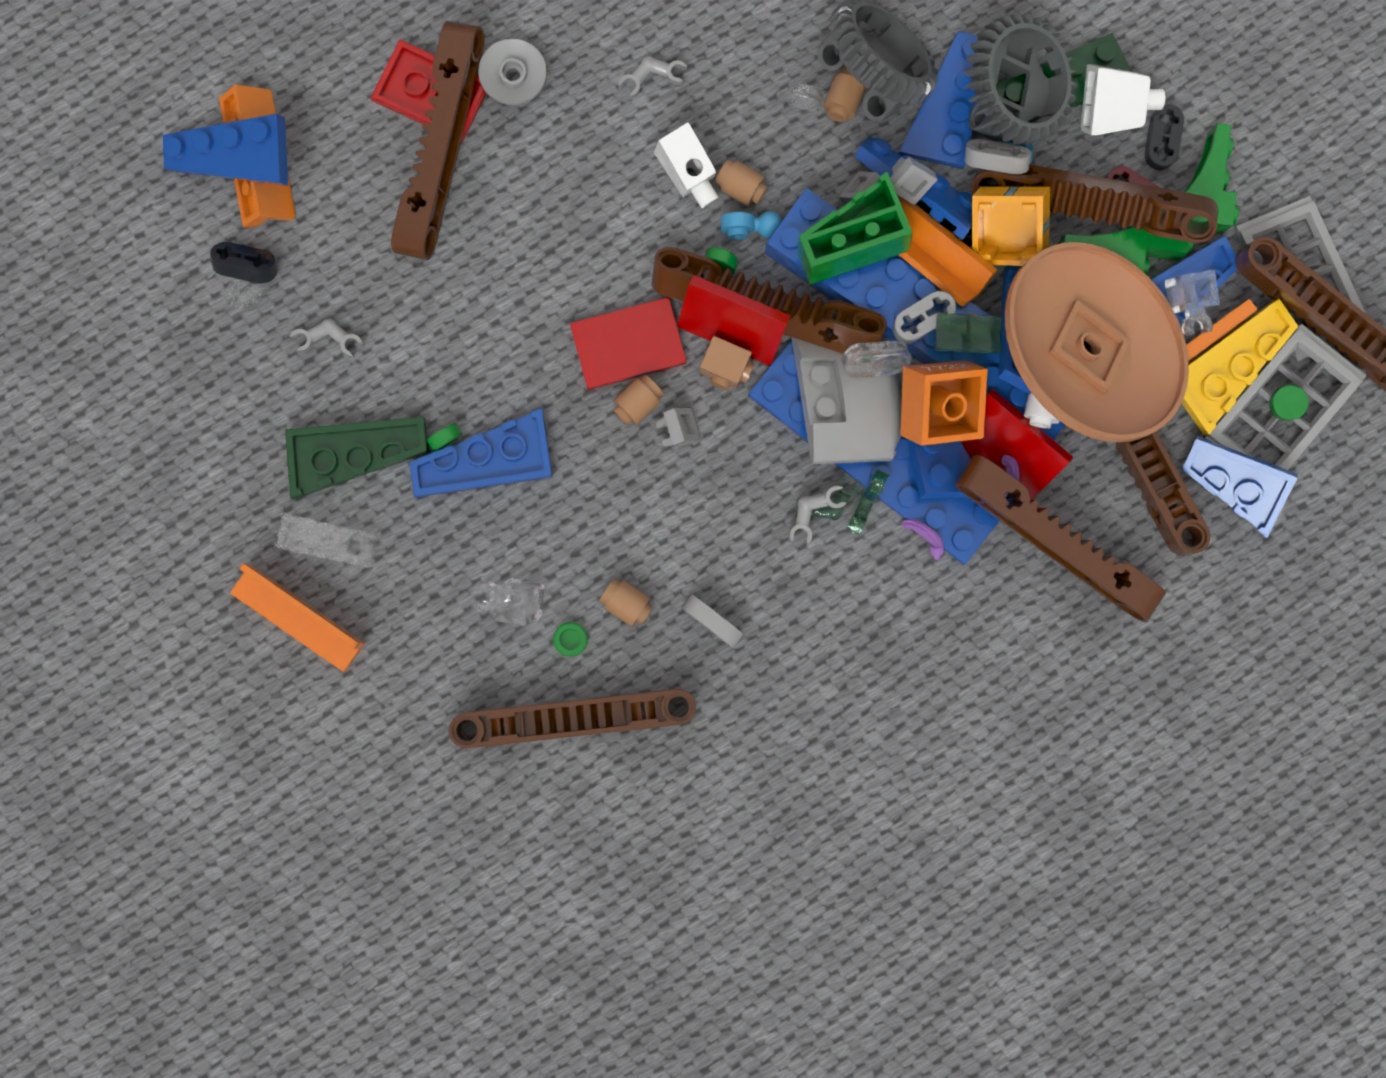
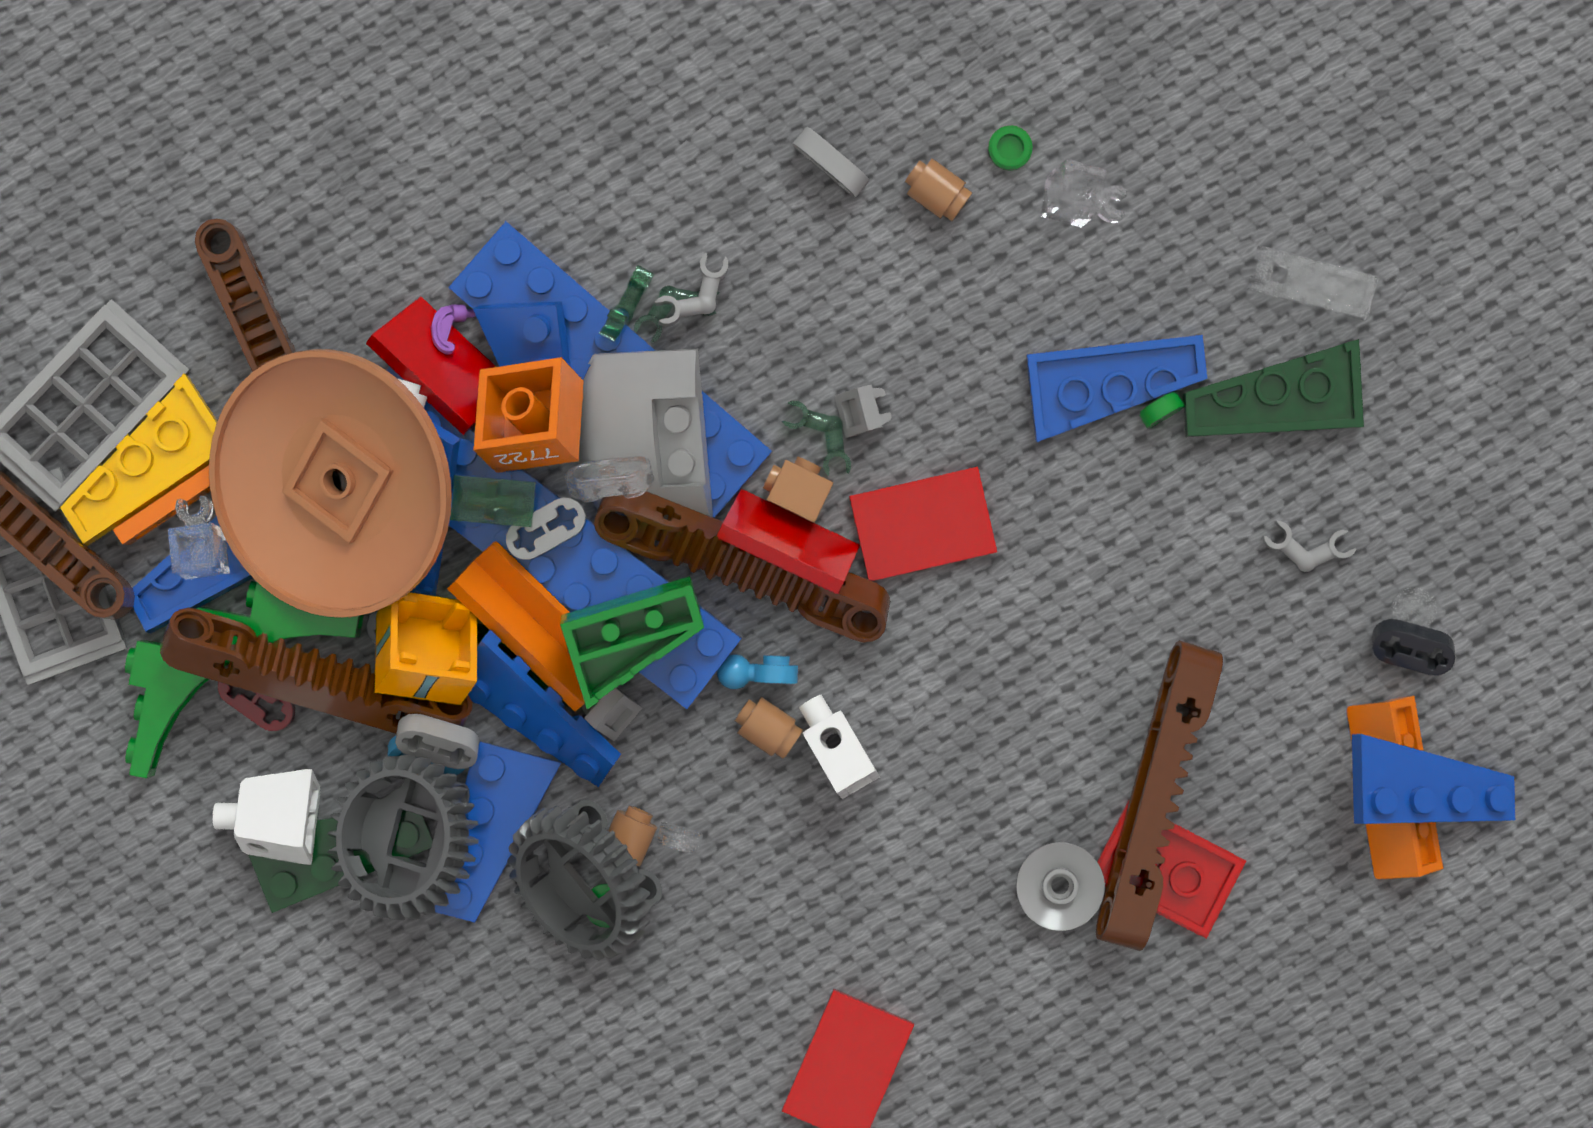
camera: 170 degrees left, 5 degrees up
orange panel [230,563,366,672] -> none
reddish brown gear [449,689,696,748] -> none
medium nougat brick [613,375,664,426] -> none
light grey arm [618,56,687,99] -> none
green tile [704,247,739,275] -> none
light grey tile [890,157,938,205] -> none
medium lavender piece [902,518,944,560] -> none
reddish brown gear [954,455,1166,622] -> none
black beam [1145,105,1184,170] -> none
wing [1182,435,1298,538] -> none
green tile [1269,385,1308,421] -> none
none -> clear green arm [782,401,852,476]

